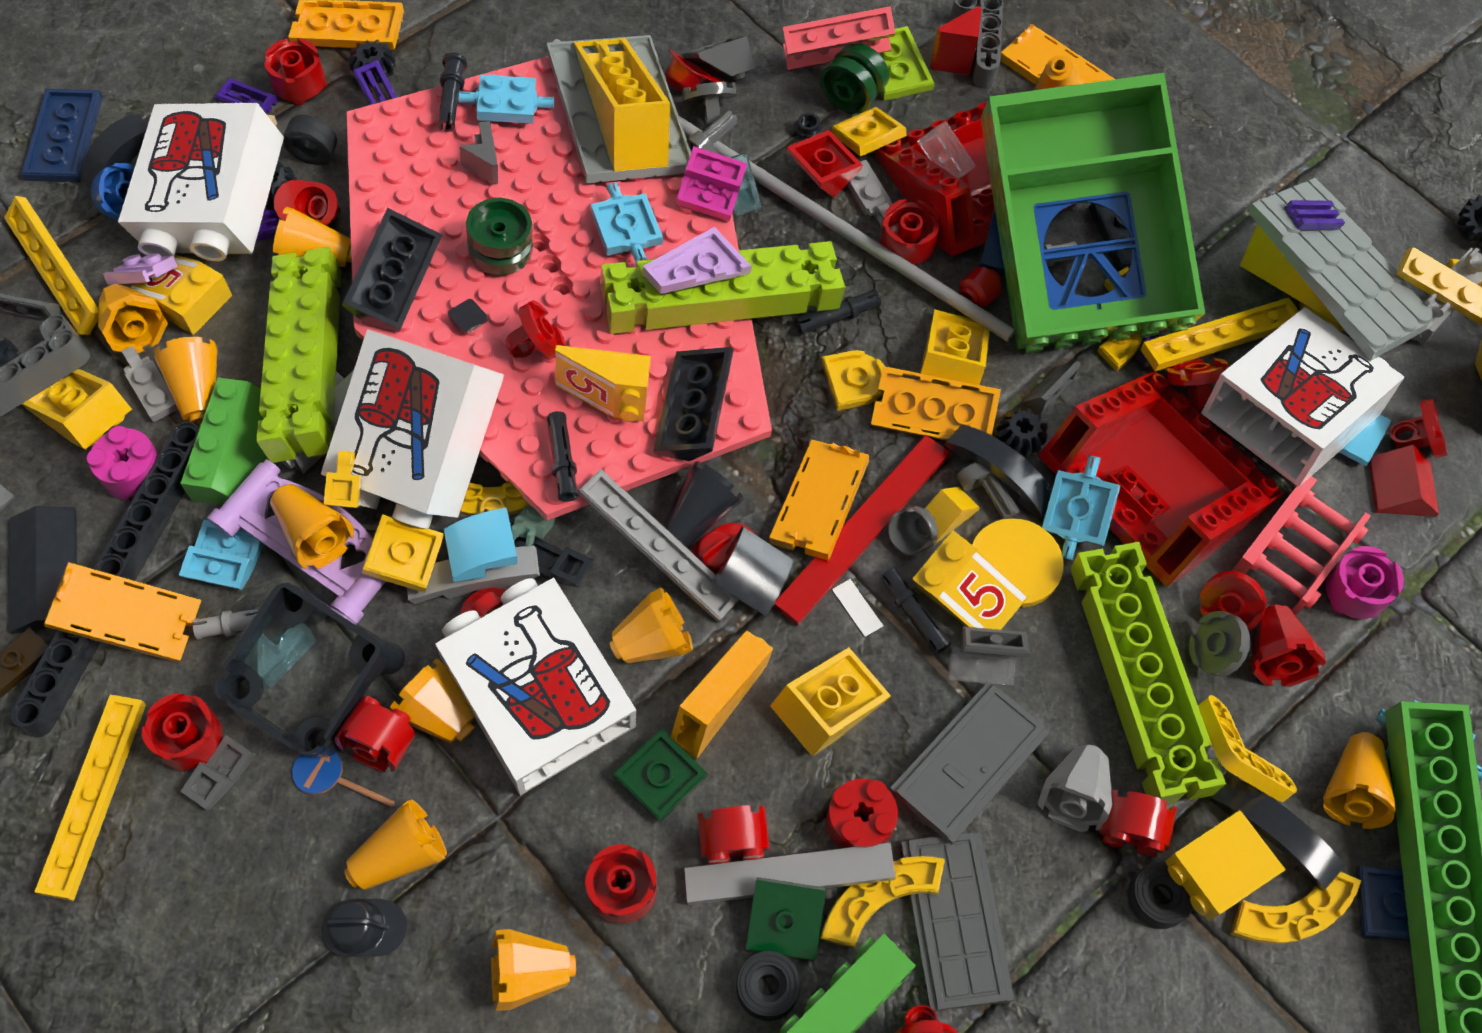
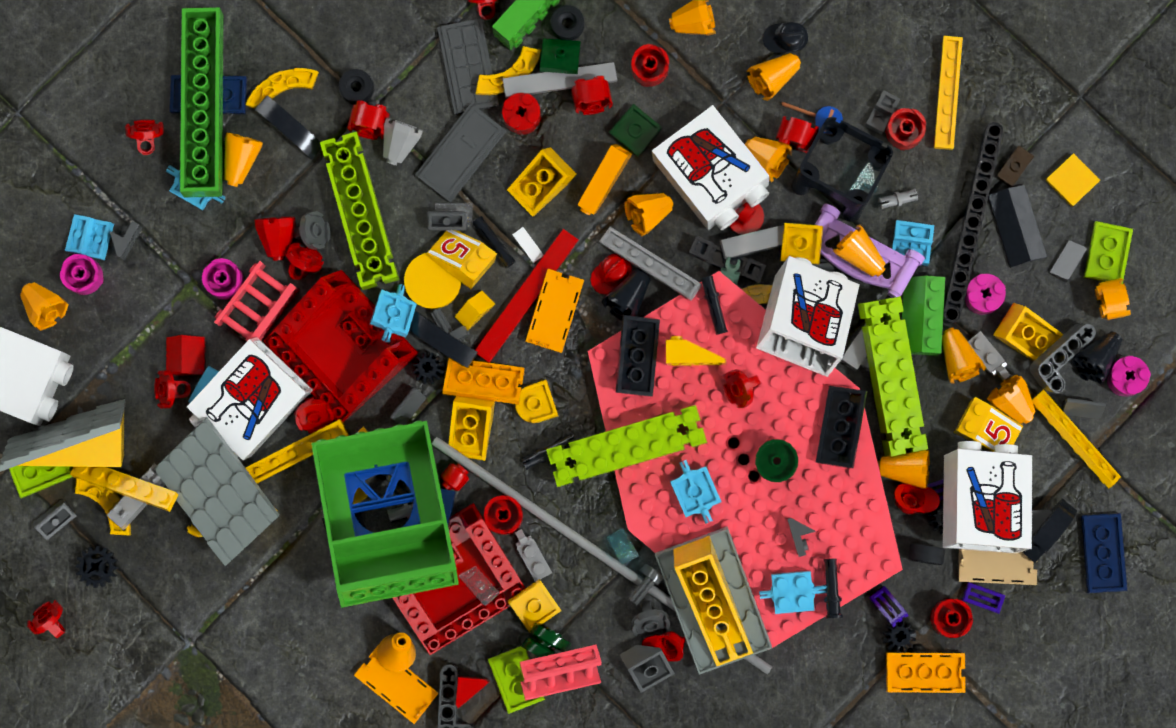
camera: 175 degrees left, 20 degrees up
light orange piece [45,562,201,663] -> none
blue cylinder [91,163,135,222] -> none
lavender plate [103,253,178,285] -> none
yellow plate [324,451,362,508] -> none
medium azure slope [444,508,517,582] -> none
black piece [448,299,487,334] -> none
lavender wing [642,227,752,294] -> none
dark pink slope [676,146,747,222] -> none
slope [712,527,794,616] -> none
red slope [786,130,863,198] -> none
black plate [795,113,822,138] -> none
dark grey hair [887,506,938,556] -> none
yellow slope [1165,810,1286,921] -> none
yellow beam [1198,695,1297,802] -> none
dark purple tile [1284,200,1345,230] -> none

